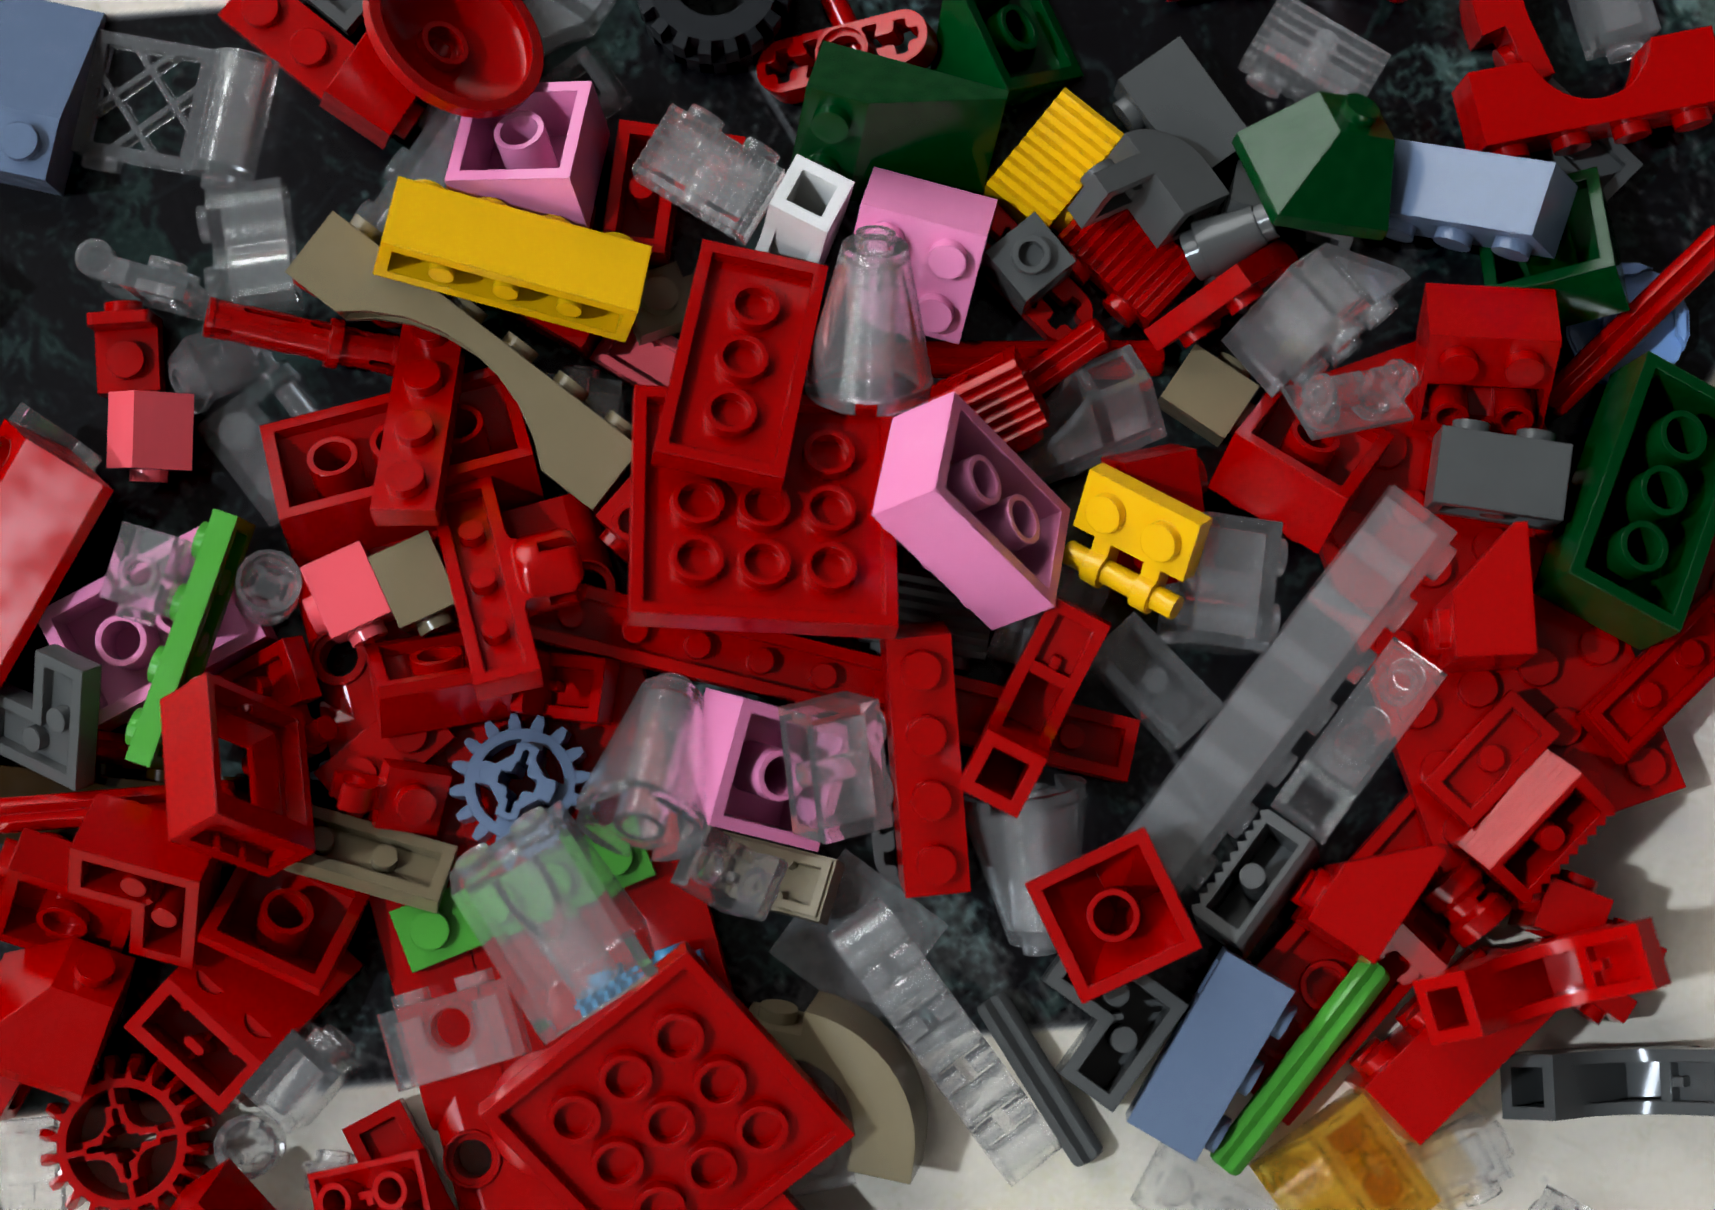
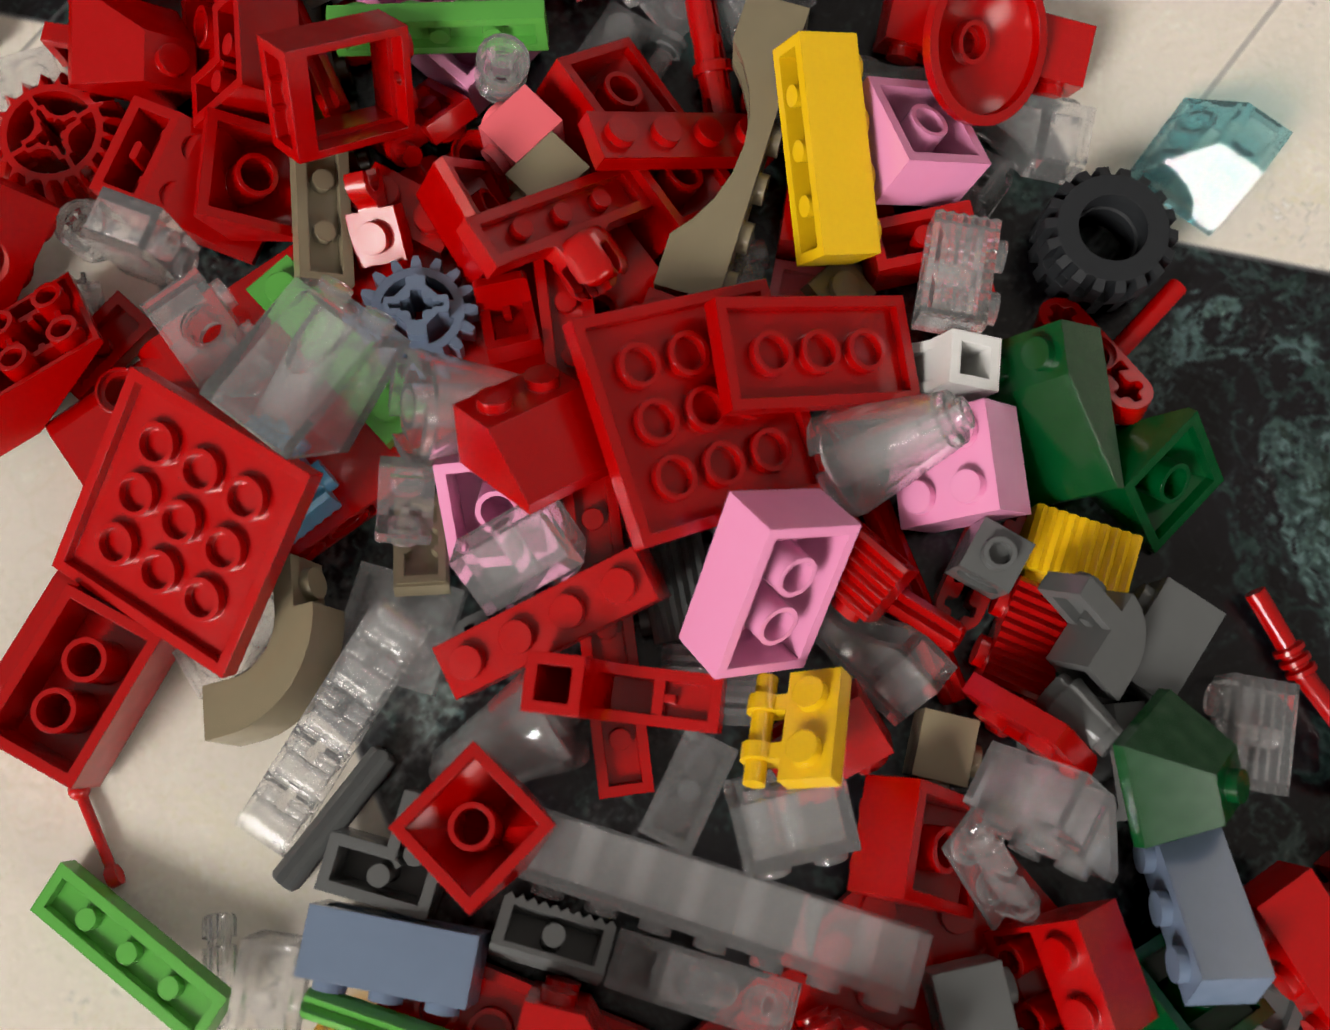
camera: 70 degrees right, 5 degrees down
none -> red slope [453,362,609,515]

